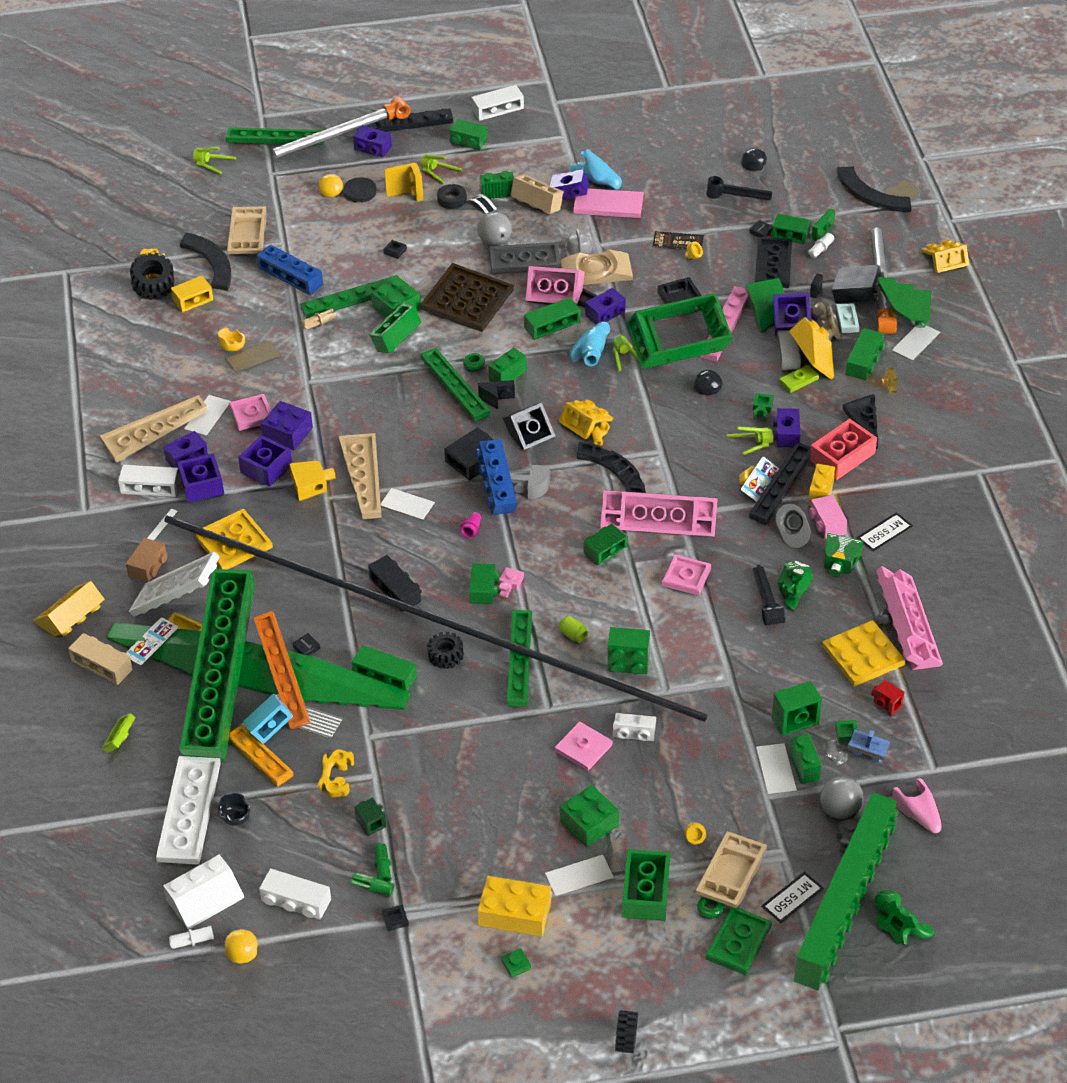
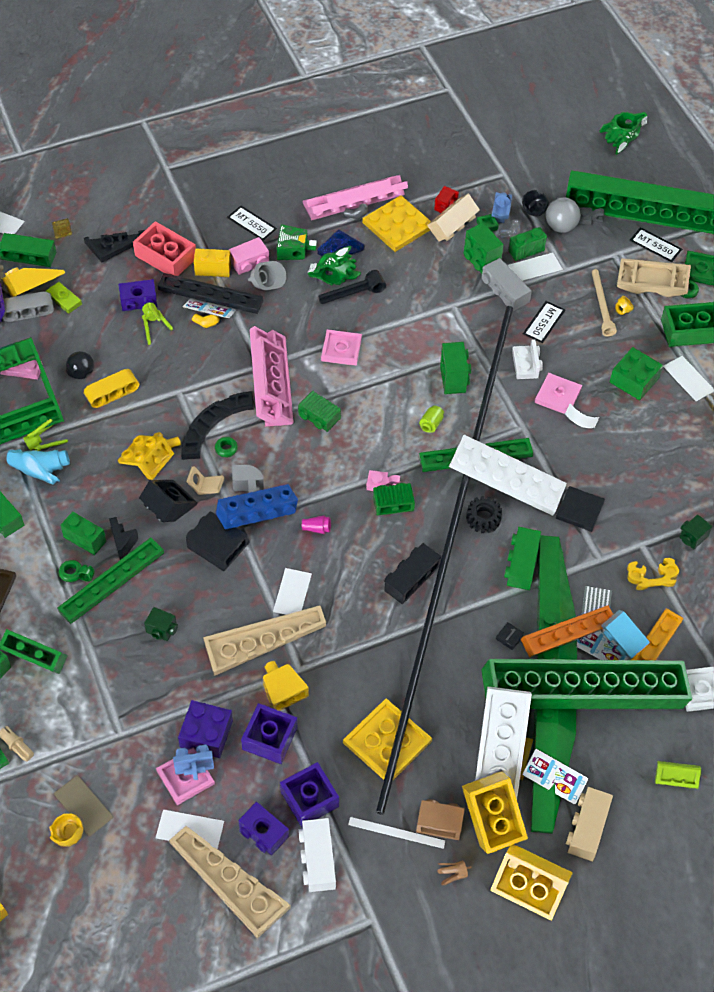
camera: 105 degrees left, 10 degrees up
green plate [753,393,774,421] -> none
green animal [874,890,934,945] -> none
bright pink animal [892,778,941,833] -> none
none -> green hinge [77,565,95,582]
none -> yellow beam [83,369,140,408]
none -> dark green brick [144,607,178,641]
none -> medium blue hips [173,745,214,780]
none -> tan bracket [186,466,224,495]
none -> green piece [215,437,238,458]
none -> clear blue wing [317,229,365,256]
none -> tan brick [427,193,480,242]
none -> medium nougat piece [437,860,471,885]
none -> white plate [449,435,567,516]
none -> yellow brick [462,771,528,854]
none -> light grey brick [482,258,532,311]
none -> black hair [522,190,549,217]
none -> sticker [522,301,566,344]
none -> black tile [556,486,605,532]
none -> white sticker [565,404,599,428]
none -> tan piece [592,269,617,337]
none -> green piece [599,112,647,155]

